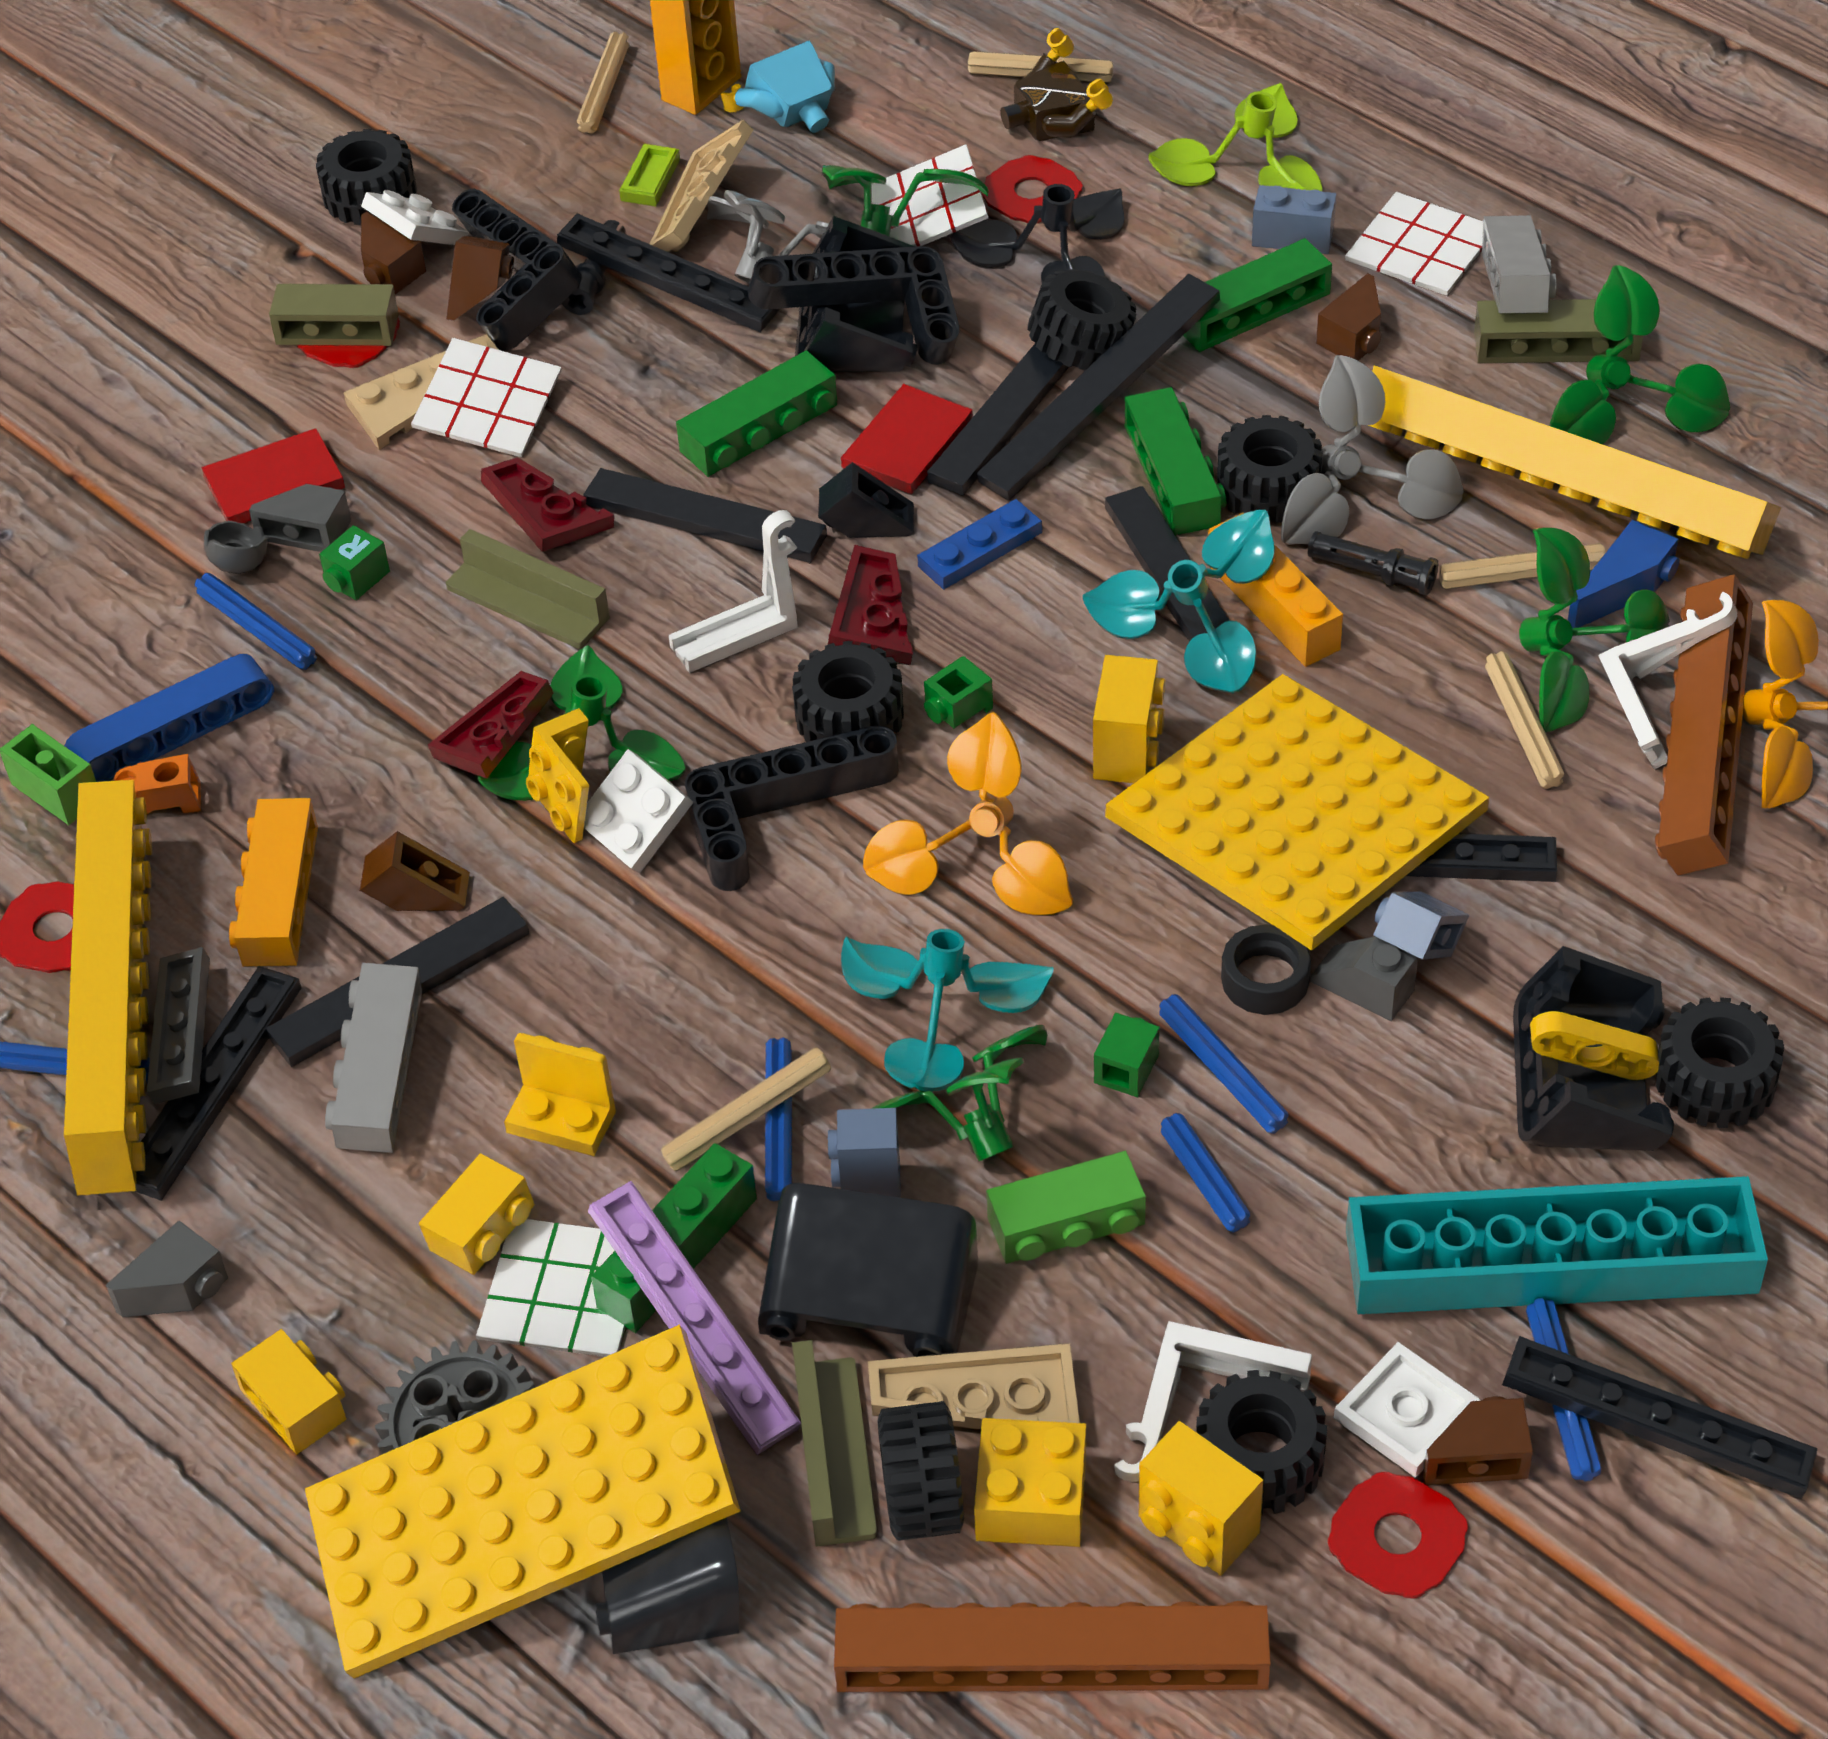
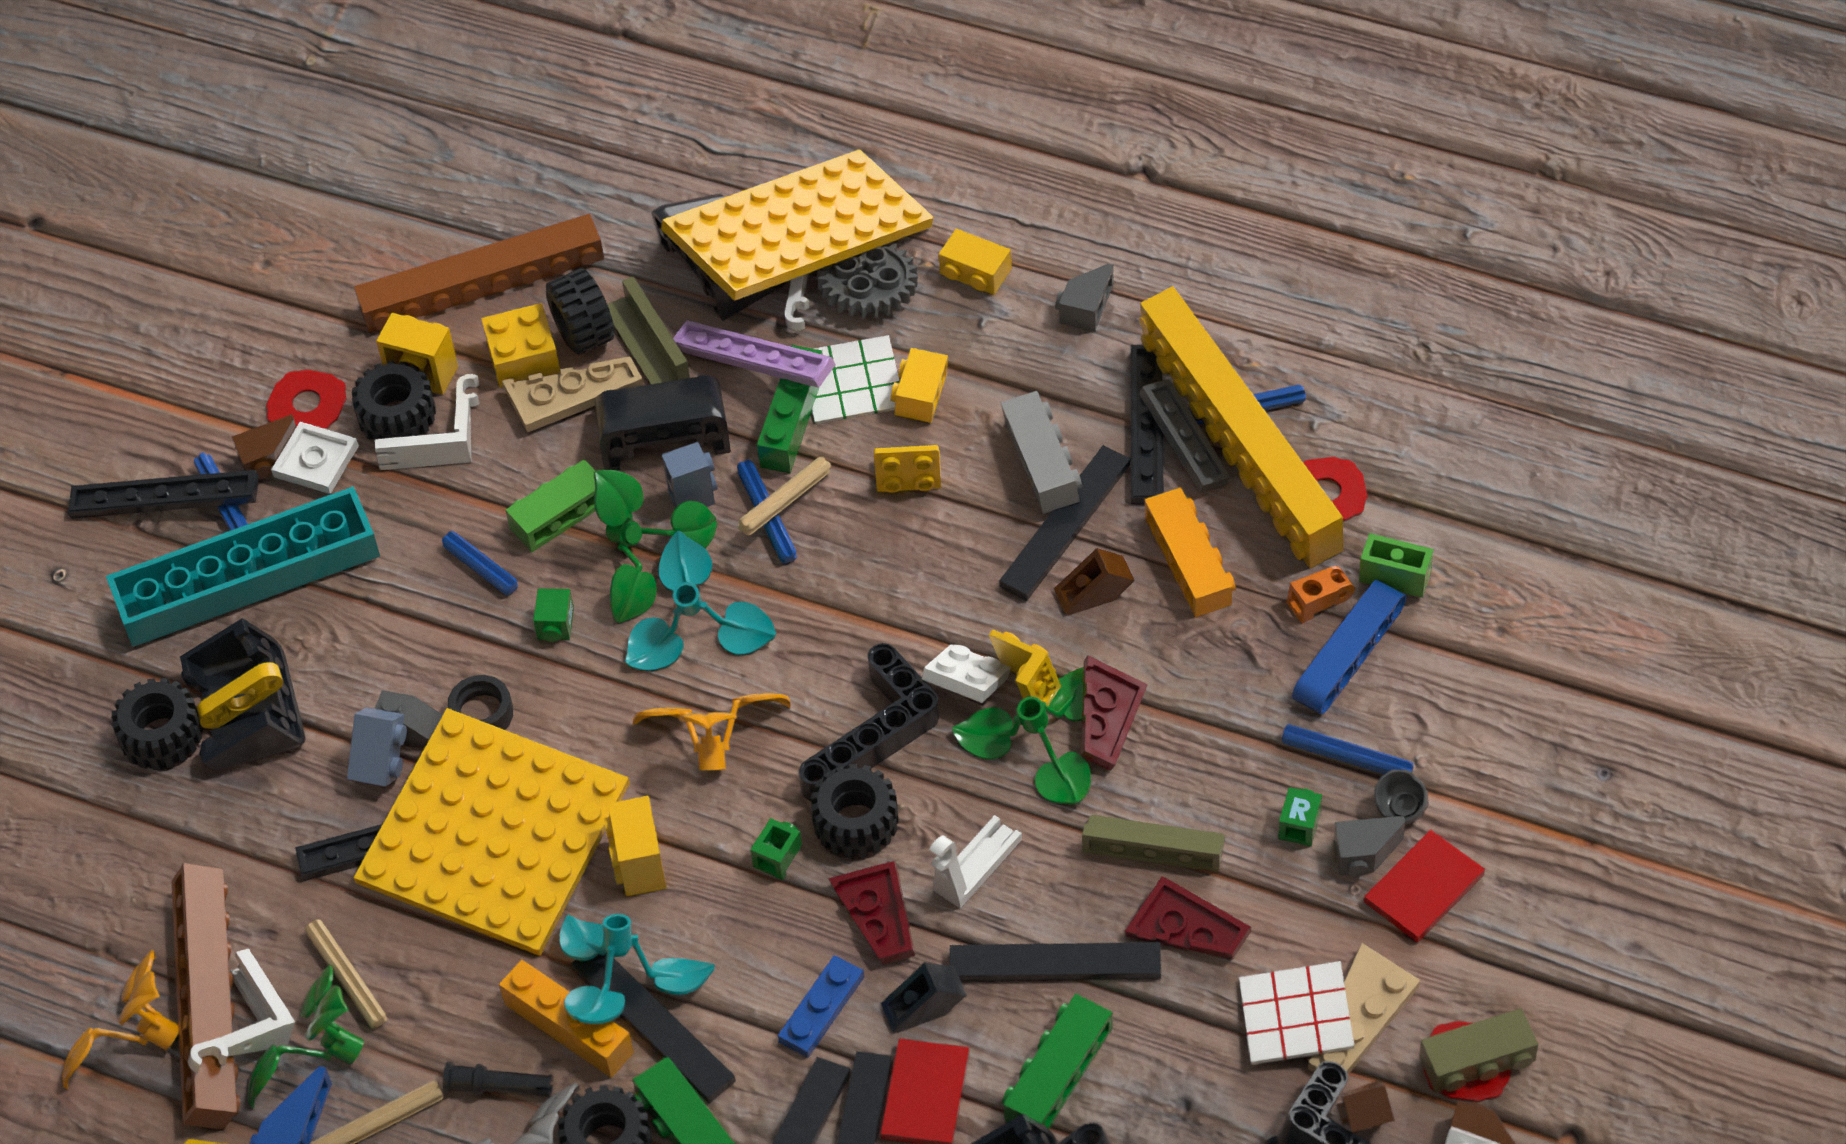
camera: 160 degrees right, 5 degrees up
blue axle [1159,994,1289,1134] -> none

